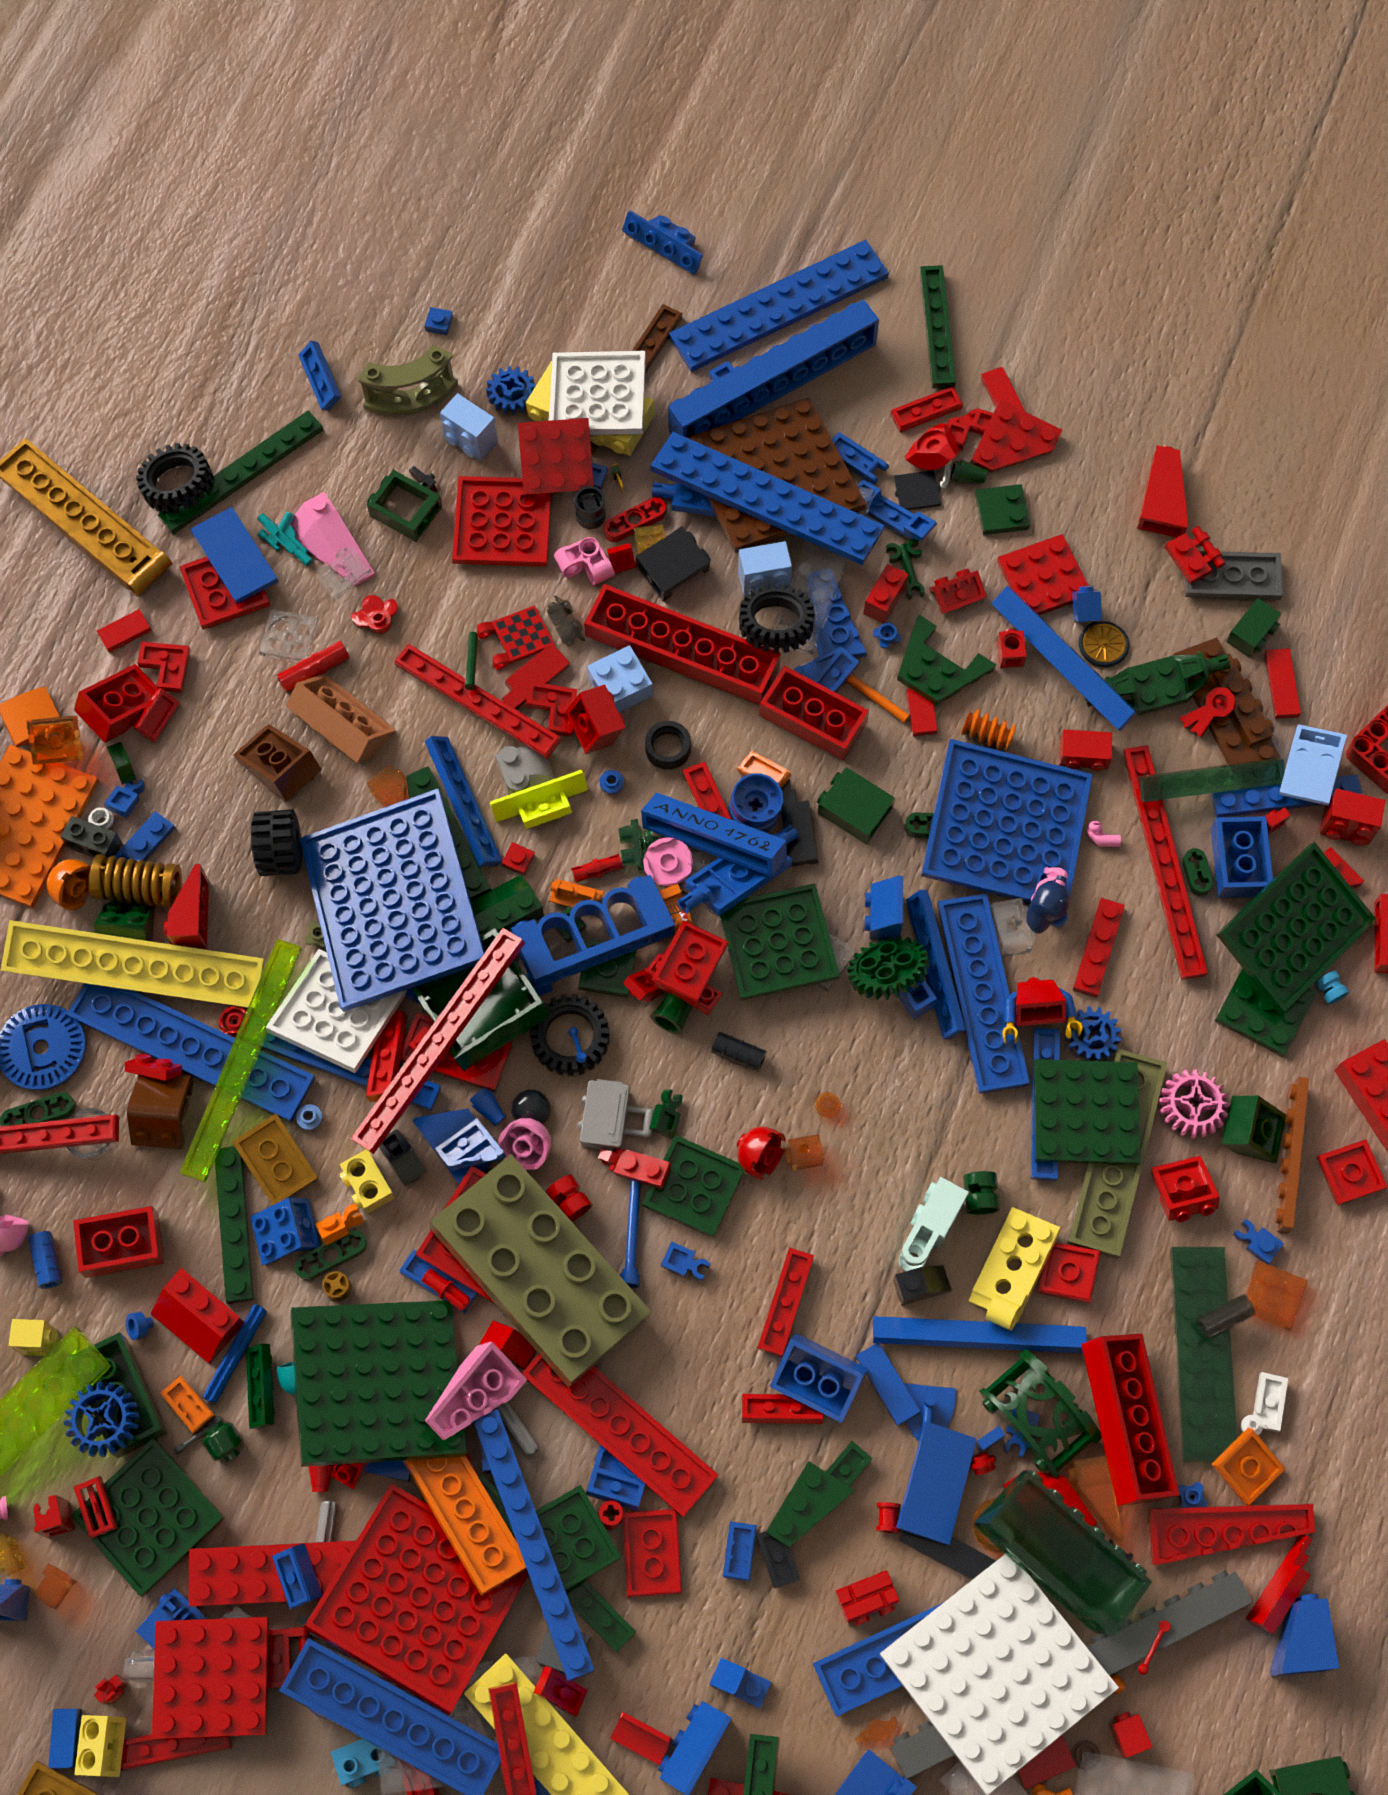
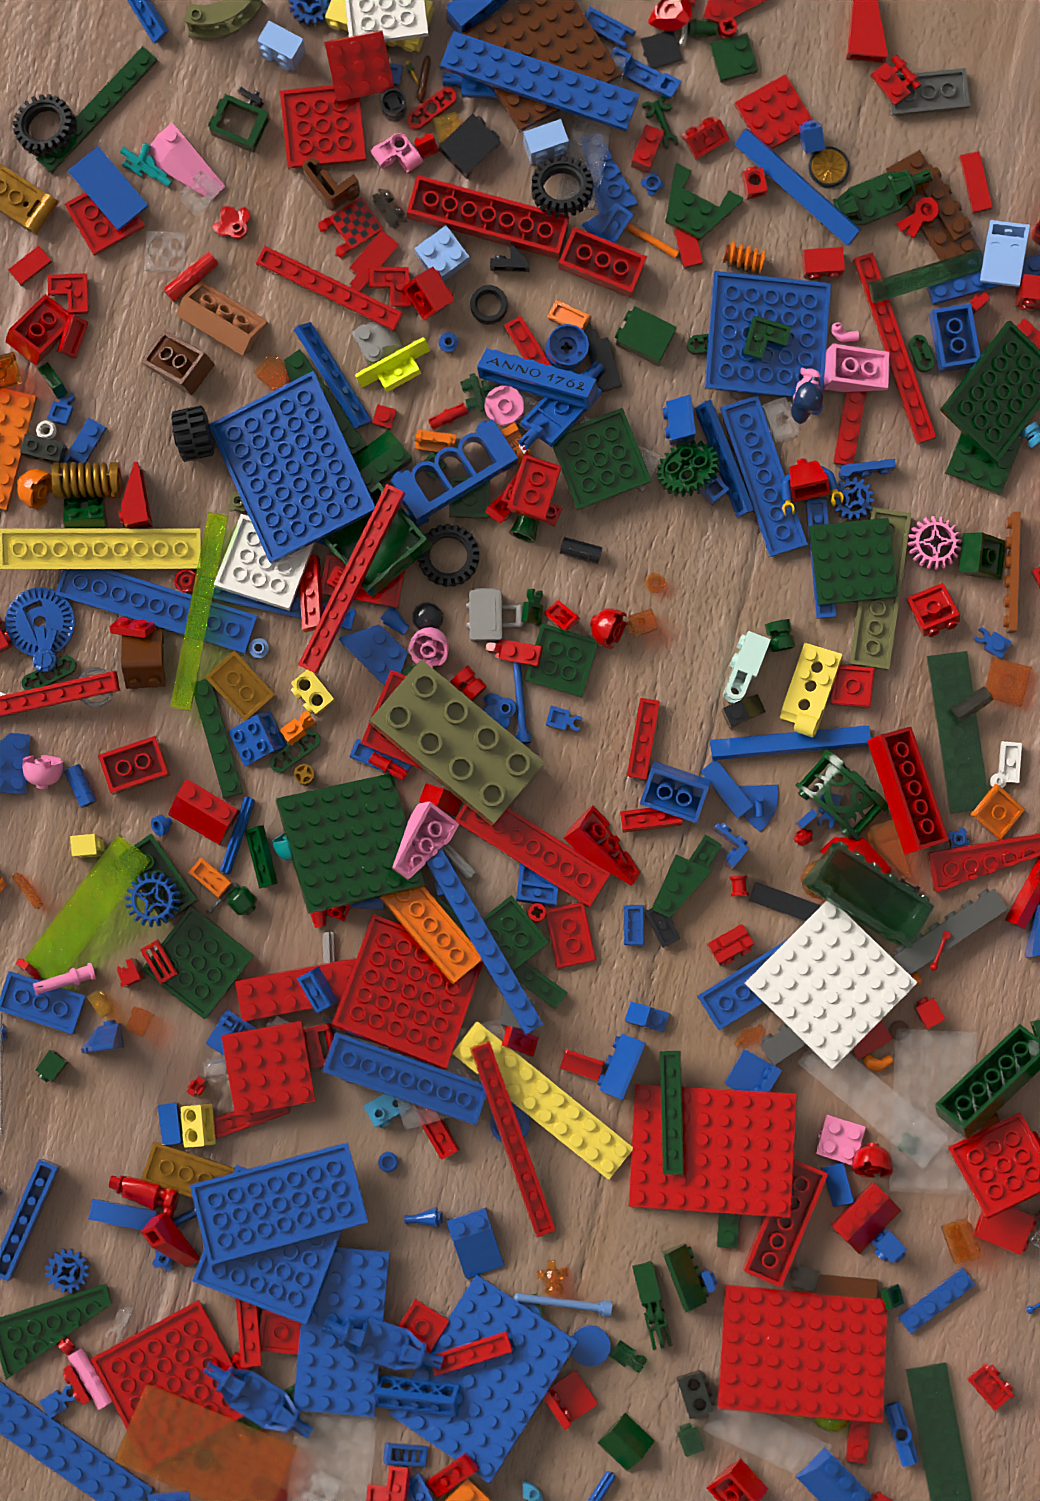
camera: 10 degrees left, 15 degrees up
black slope [379,1129,427,1186] -> none
wing [435,1119,506,1171] -> none
dark green bar [465,632,478,691] -> none
blue hinge [568,1027,587,1063] -> none
blue tile [896,1421,977,1545] -> none
dark green brick [1226,598,1282,658] -> none
none -> blue piece [32,625,58,673]
none -> reddish brown piece [303,158,360,210]
none -> reddish brown piece [417,55,431,102]
none -> blue plate [482,693,517,729]
none -> black slope [490,244,530,272]
none -> red slope [544,600,580,632]
none -> red wedge [563,805,641,885]
none -> blue bracket [713,823,749,869]
none -> red bush [718,17,737,40]
none -> dark green plate [742,316,791,360]
none -> bright pink slope [824,344,889,392]
none -> blue plate [838,459,896,480]

